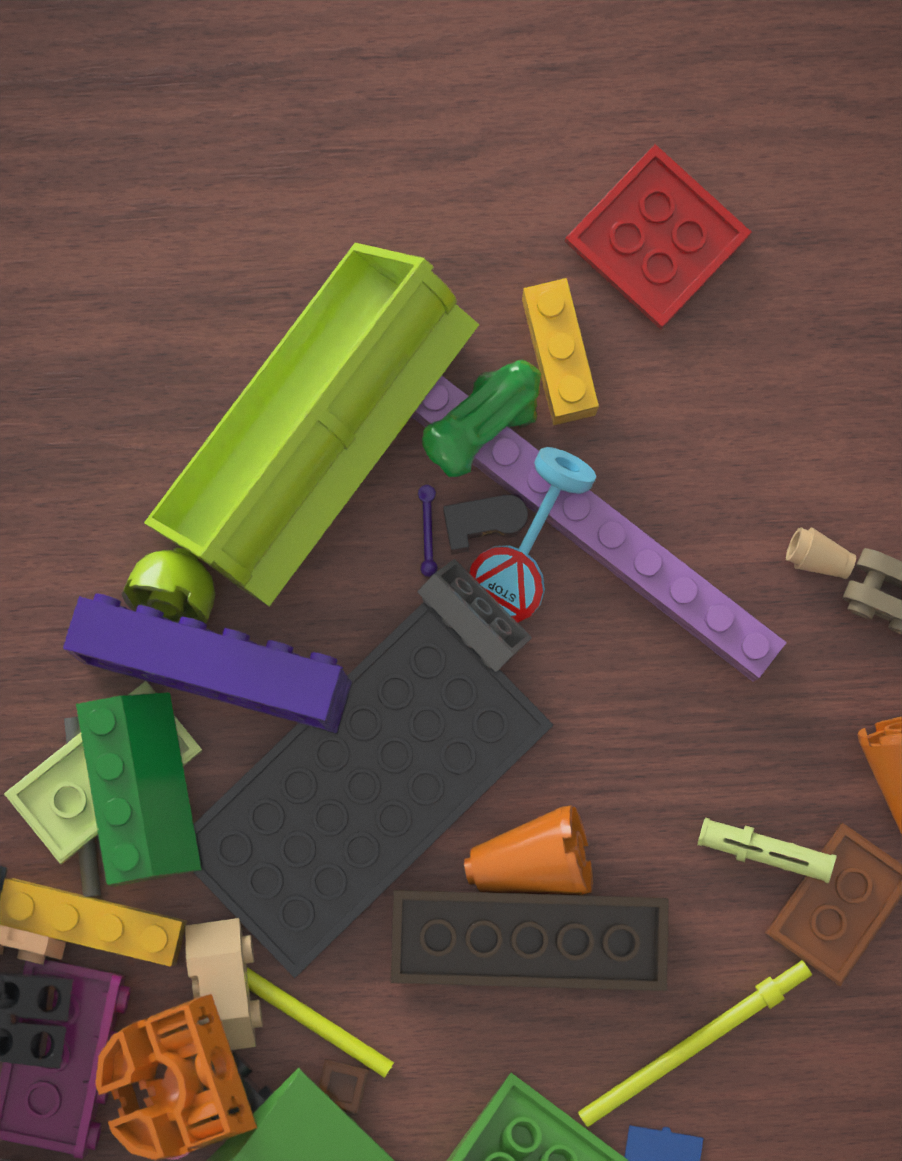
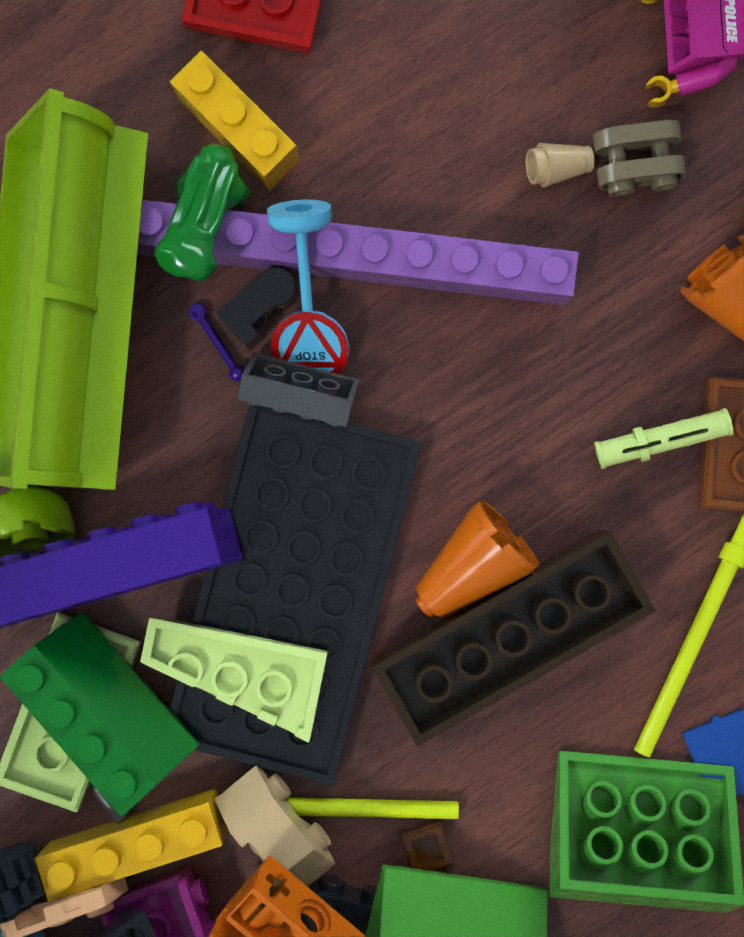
camera: 30 degrees left, 5 degrees up
none -> yellowish green wing [140,616,328,743]

